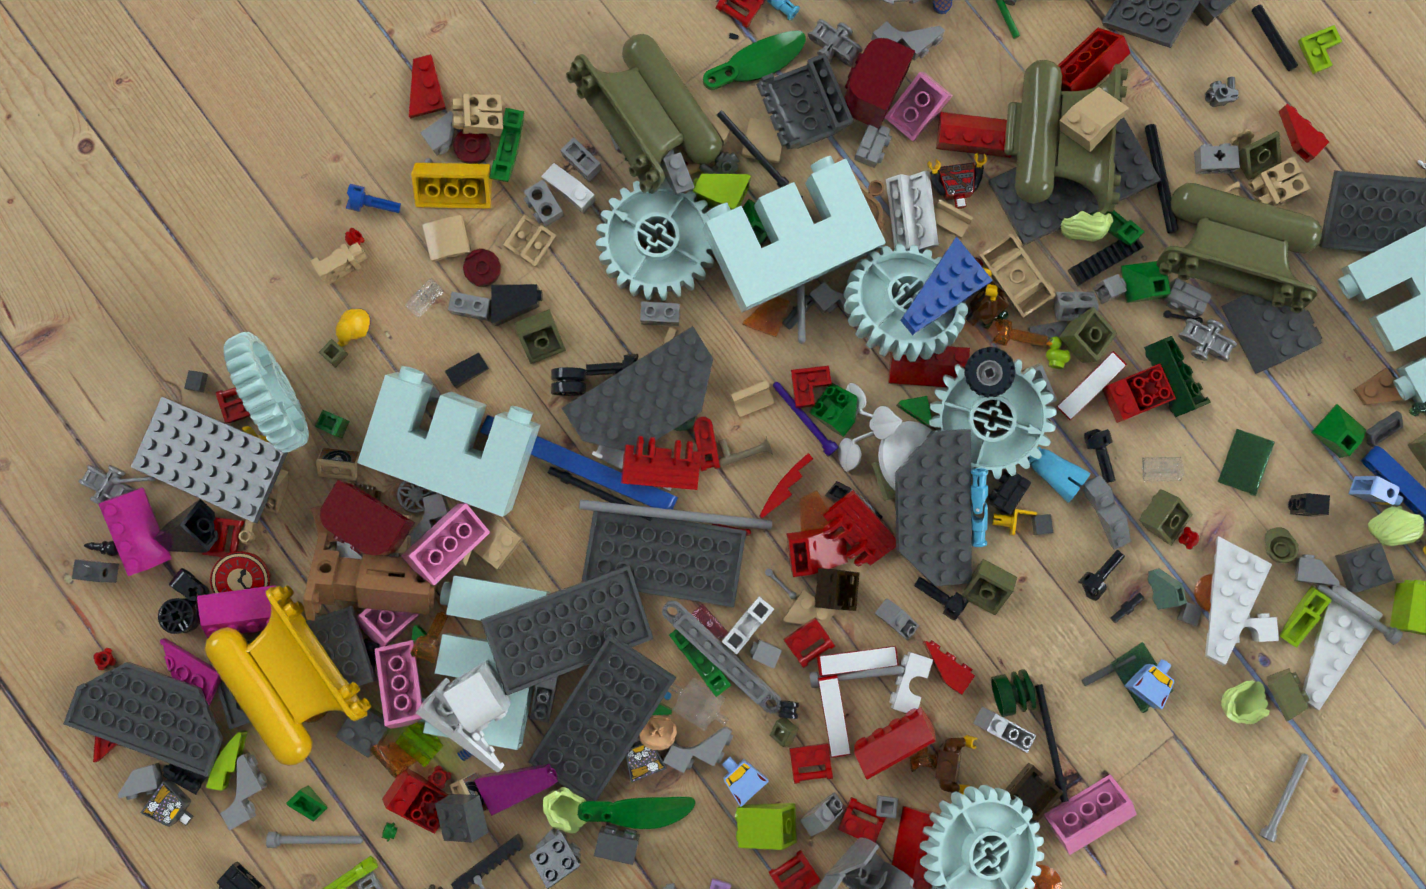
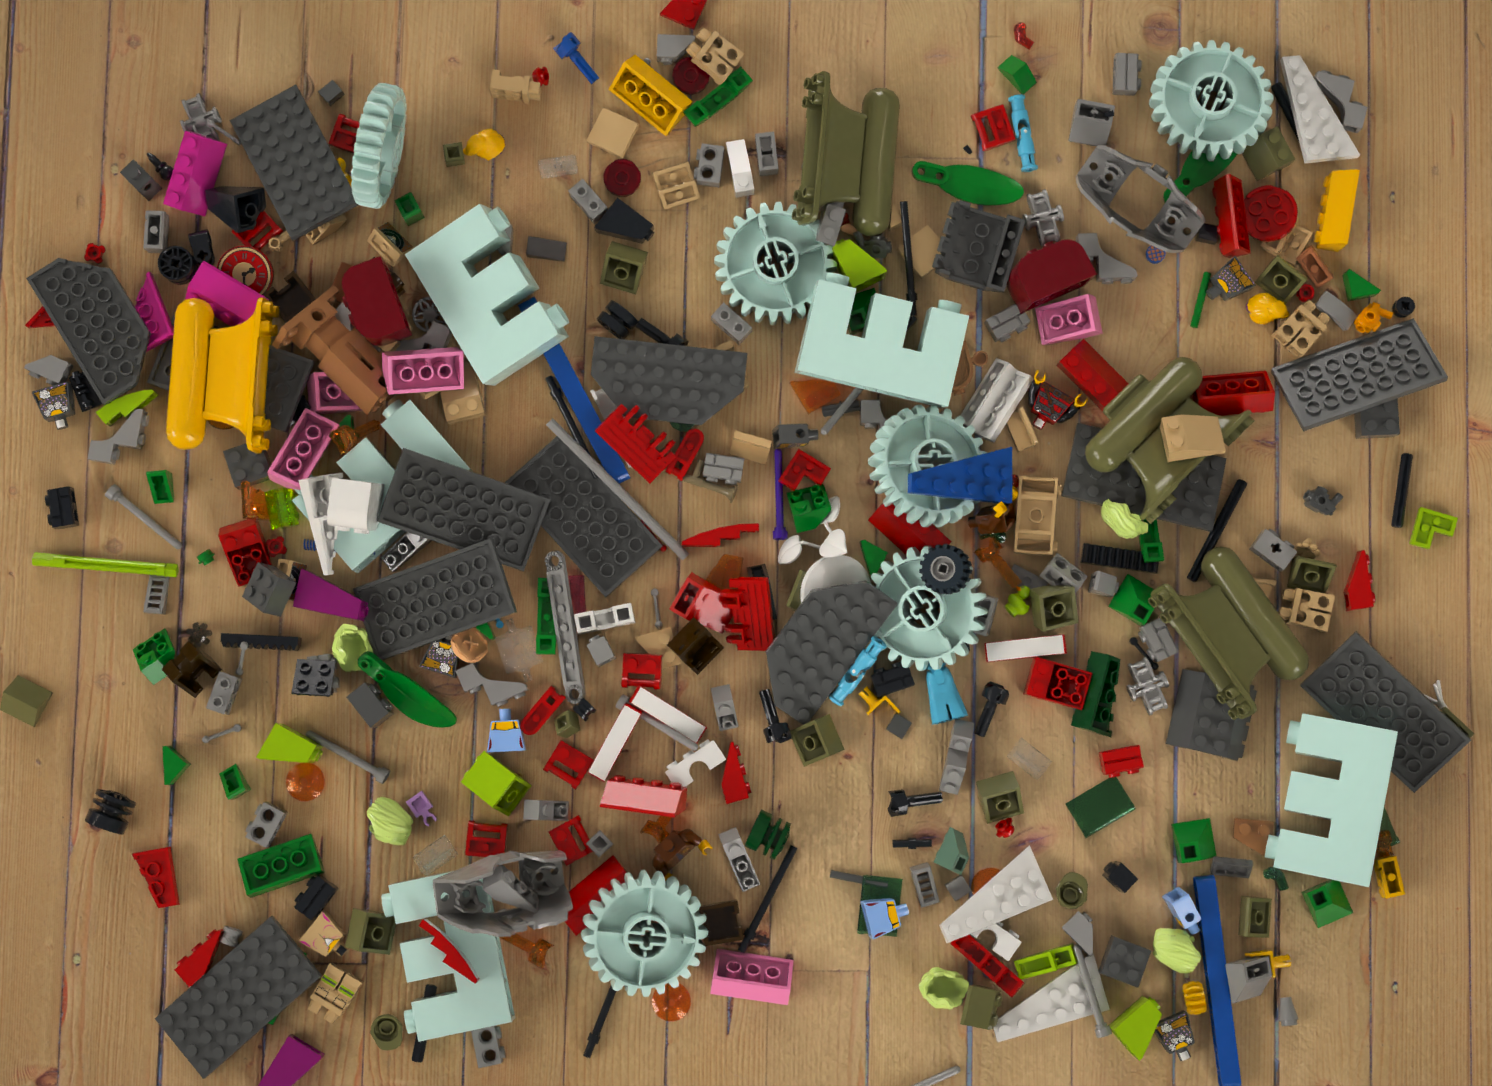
camera: 35 degrees right, 0 degrees up
none -> light grey brick [144,211,169,253]
none -> dark brown piece [263,271,316,323]
none -> red plate [520,685,566,735]
none -> light grey brick [703,453,744,485]
none -> dark grey torso [772,424,818,449]
none -> light grey slope [910,862,940,908]
none -> red slope [950,935,1025,998]
none -> red brick [1099,745,1144,778]

